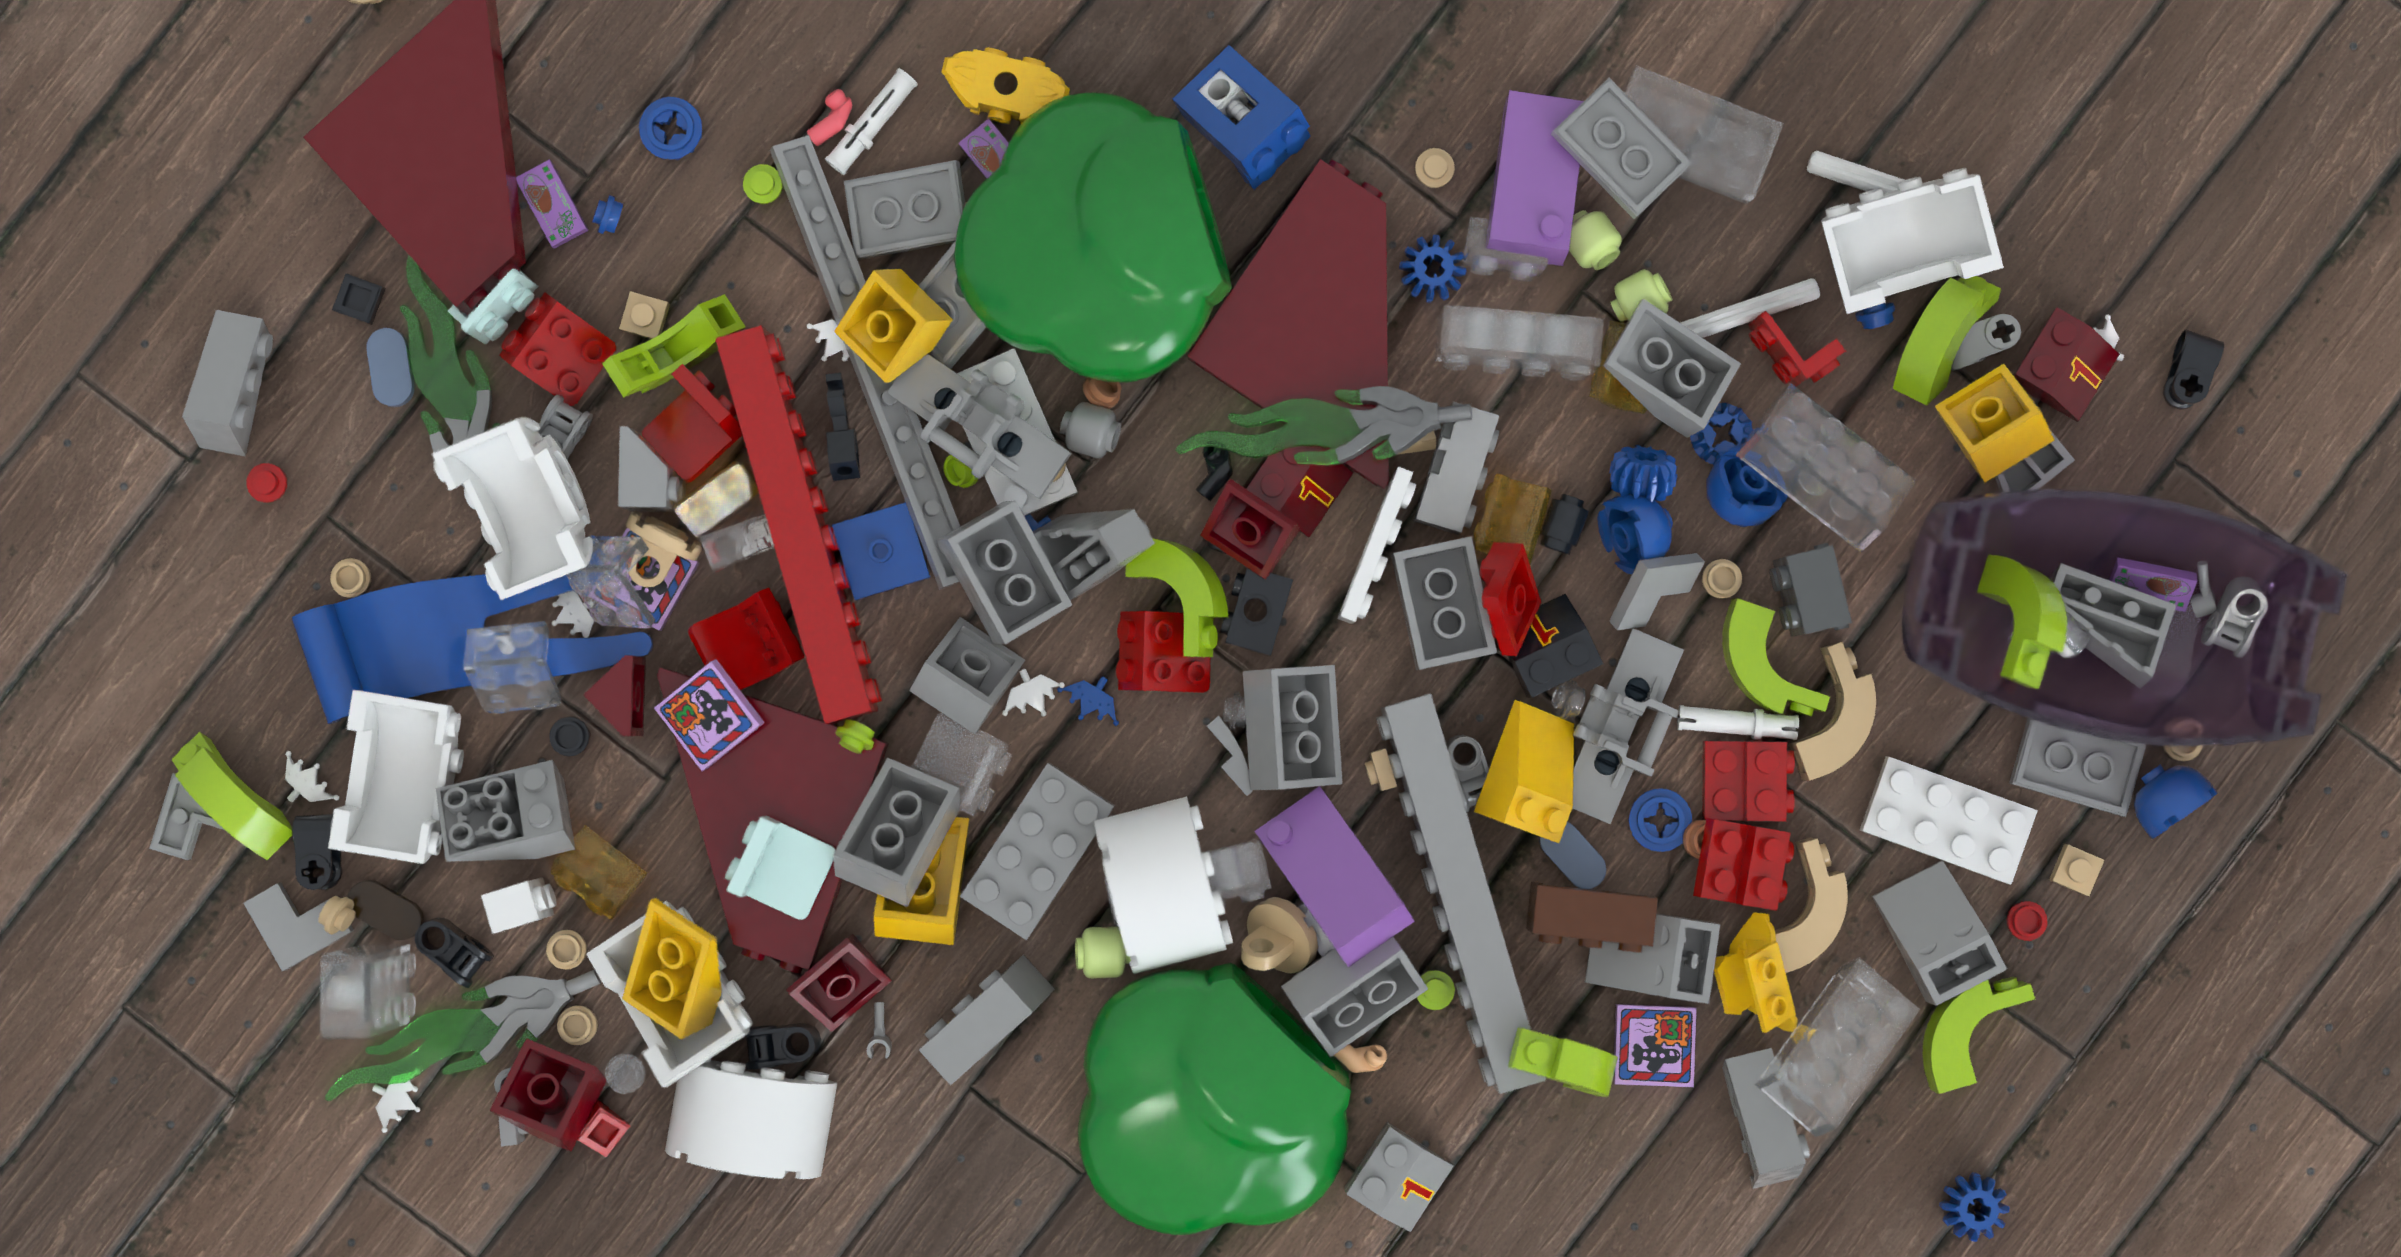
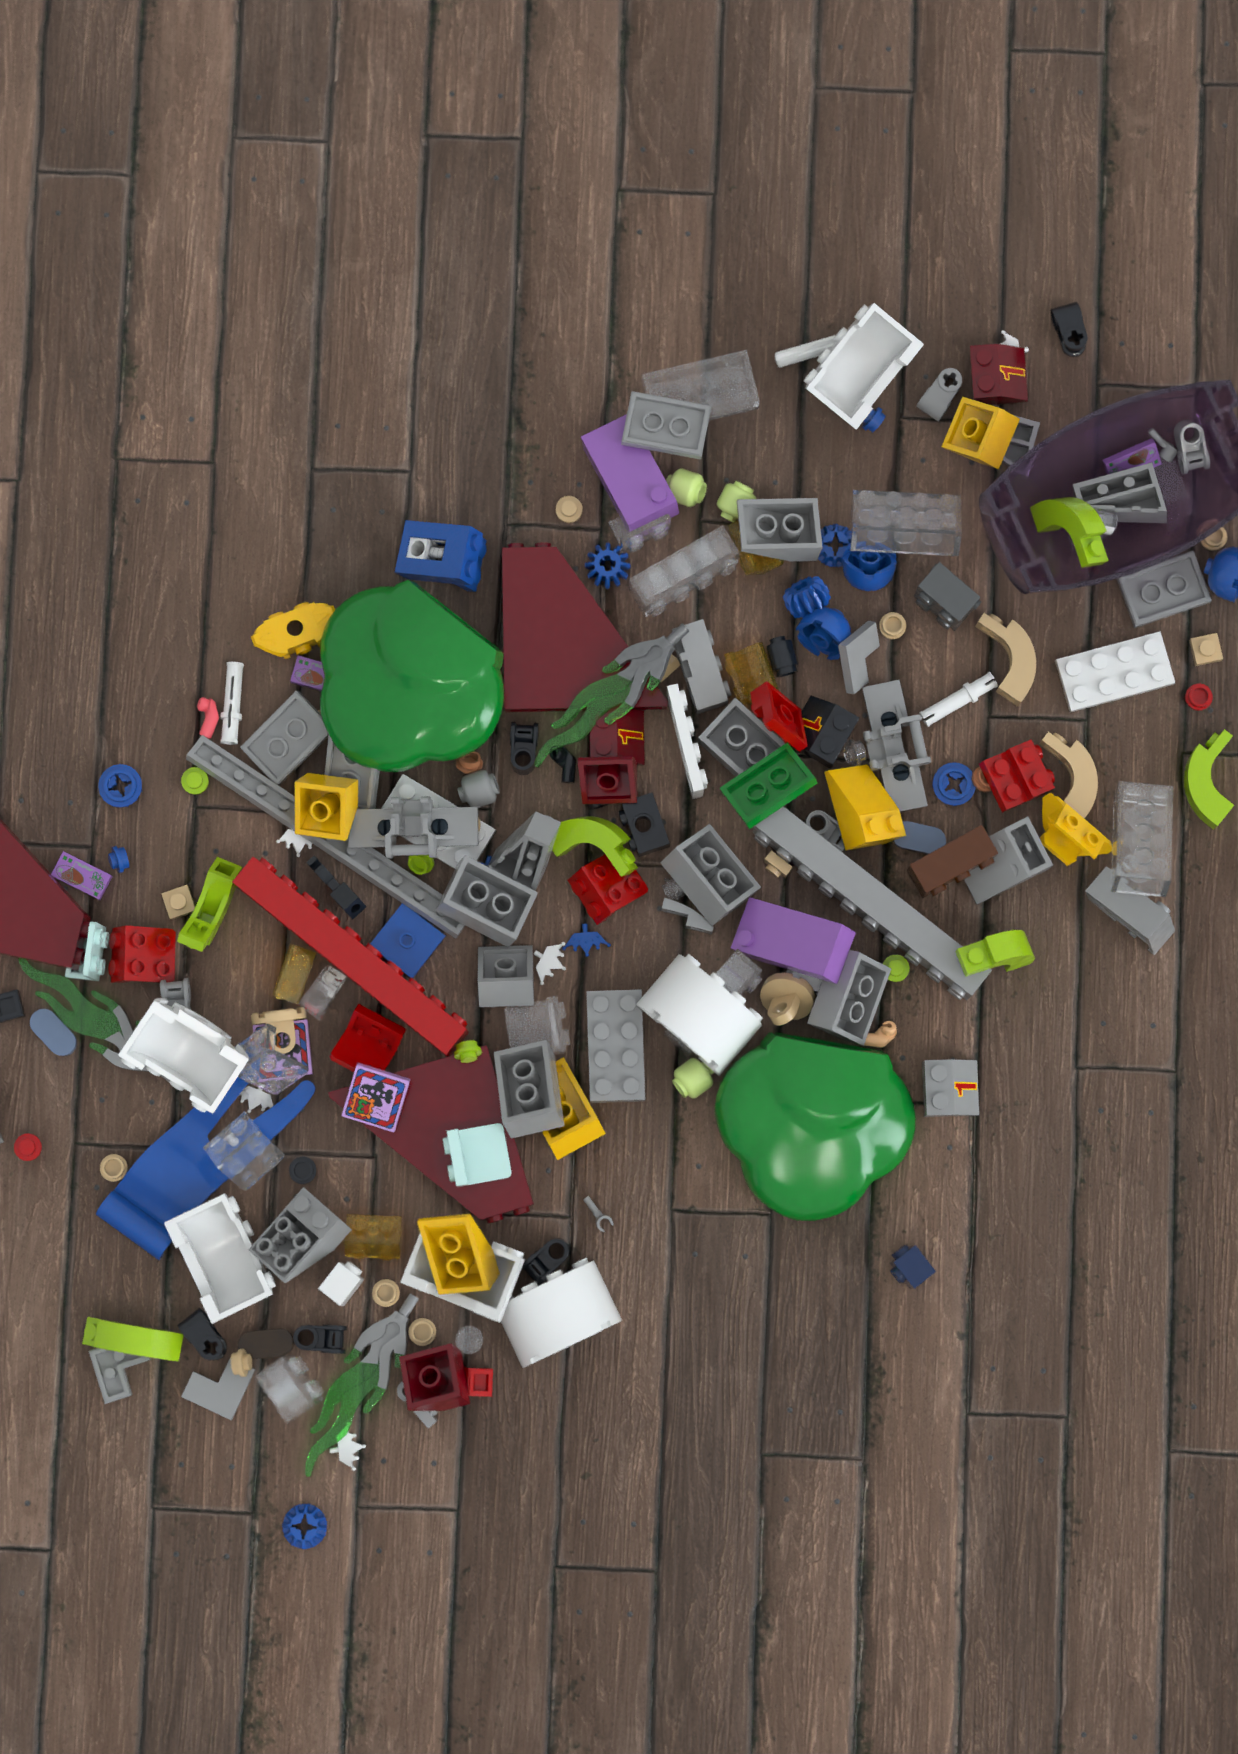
camera: 30 degrees left, 5 degrees down
white piece [285,751,339,802] -> none
dark red slope [583,656,646,736] -> none
light grey slope [618,426,686,512] -> none
red bracket [642,364,743,483] -> none
dark red slope [786,934,892,1032] -> none
light grey wedge [919,954,1055,1086] -> none
tile [1613,1004,1696,1087] -> none
white axle [1680,278,1820,338] -> none
red plate [1702,741,1795,822] -> none
lime arch [1722,598,1830,717] -> none
red bracket [1748,311,1846,388] -> none
light grey slope [1872,860,2007,1006] -> none
lime arch [1893,276,2001,405] -> none
none -> blue gear [282,1504,327,1549]
none -> black piece [510,722,539,775]
none -> green plate [719,742,818,829]

